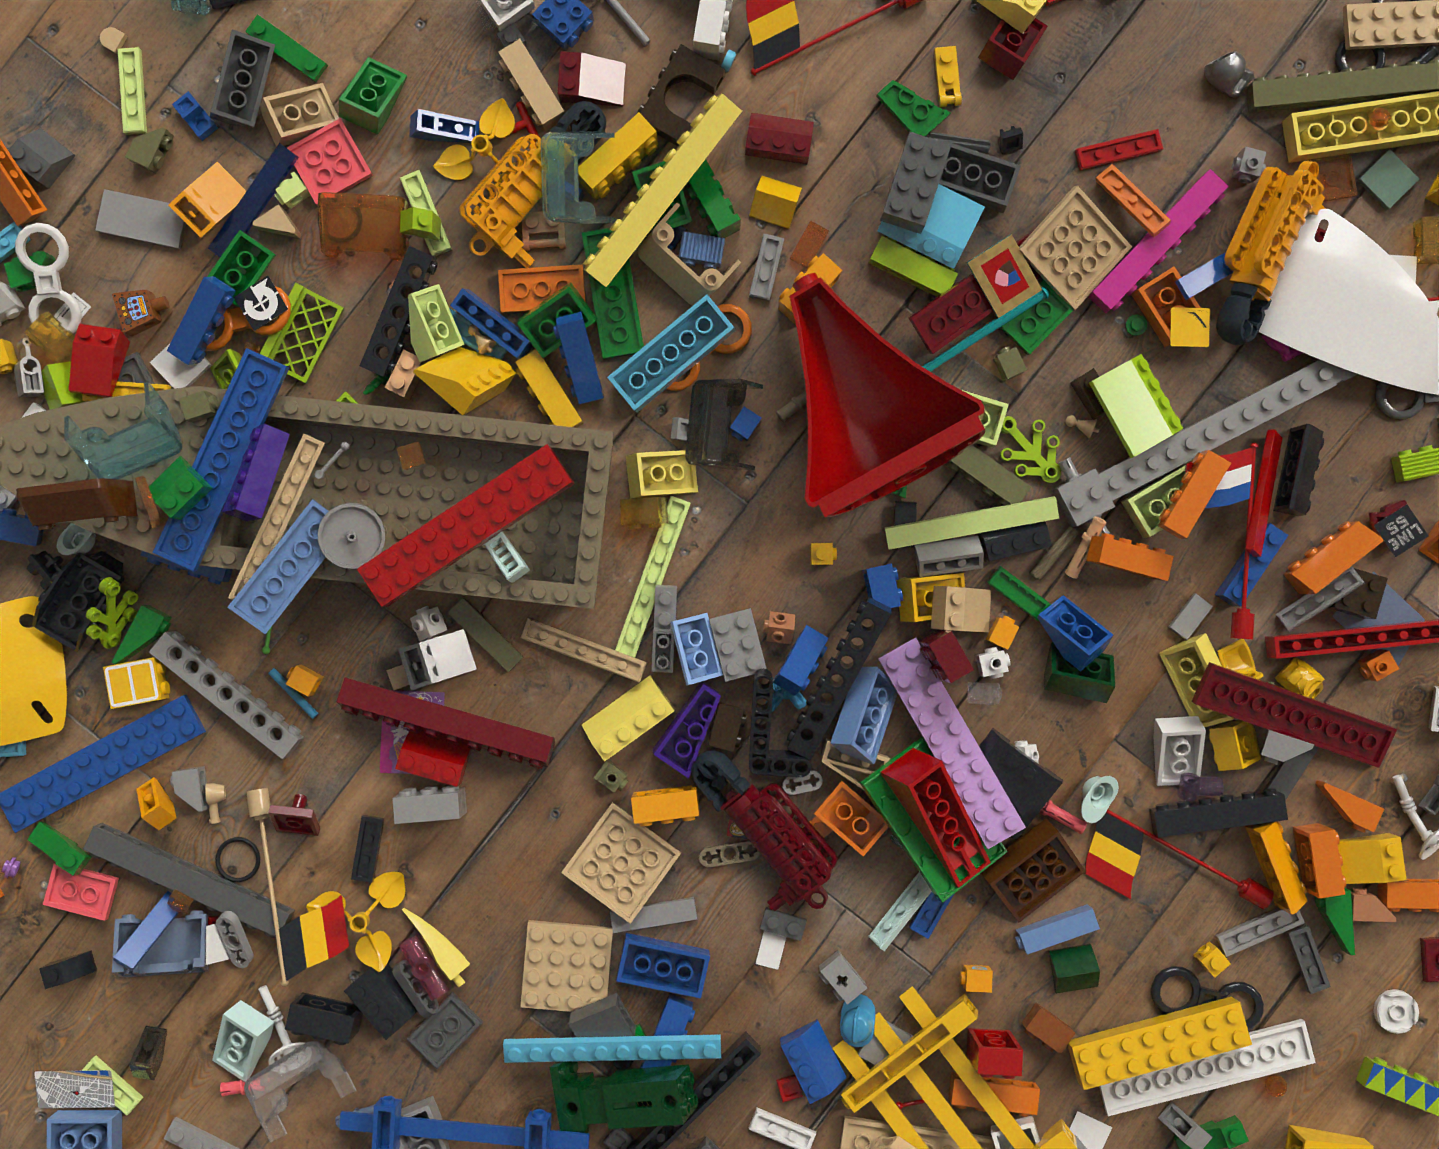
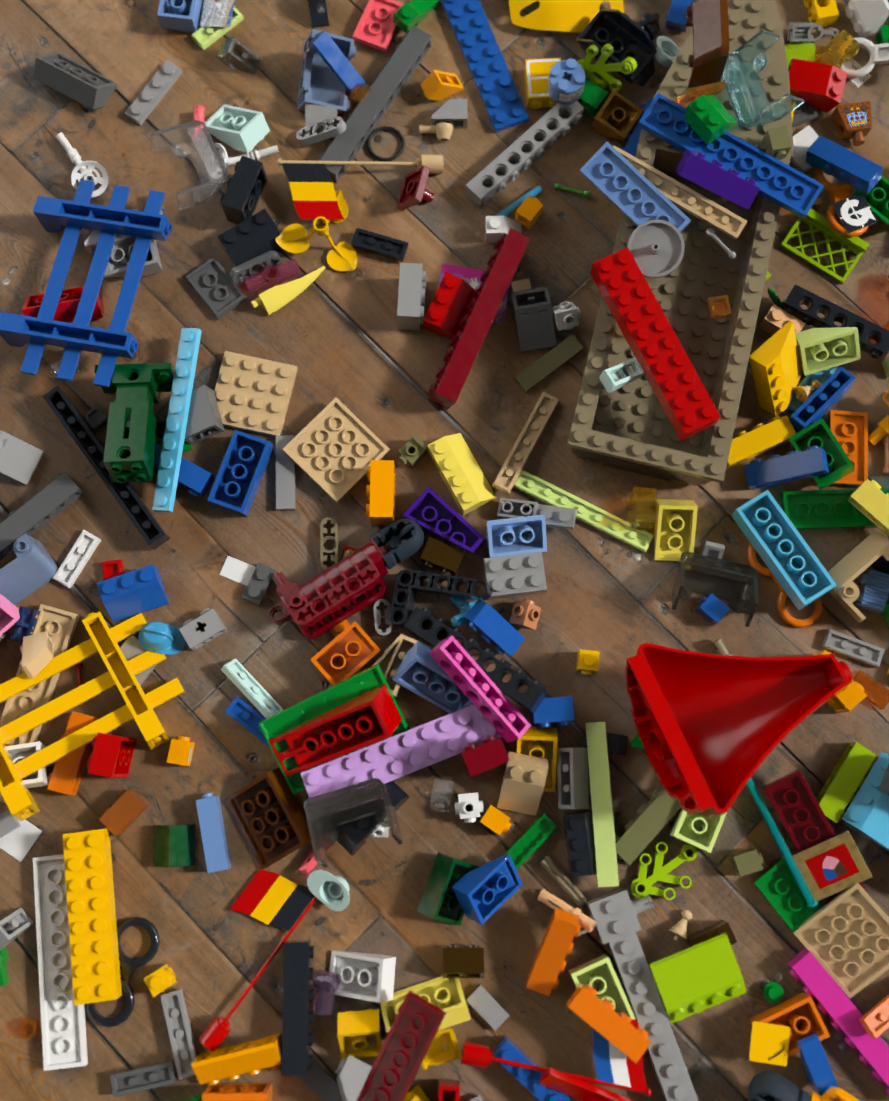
camera: 95 degrees right, 10 degrees down
none -> clear smoke windscreen [305,778,403,868]
none -> dark pink brick [429,635,531,743]
none -> dark brown brick [443,945,484,978]
none -> white slope [485,216,522,243]
none -> medium blue brick [547,58,585,105]
none -> pearl gold slope [590,90,643,140]

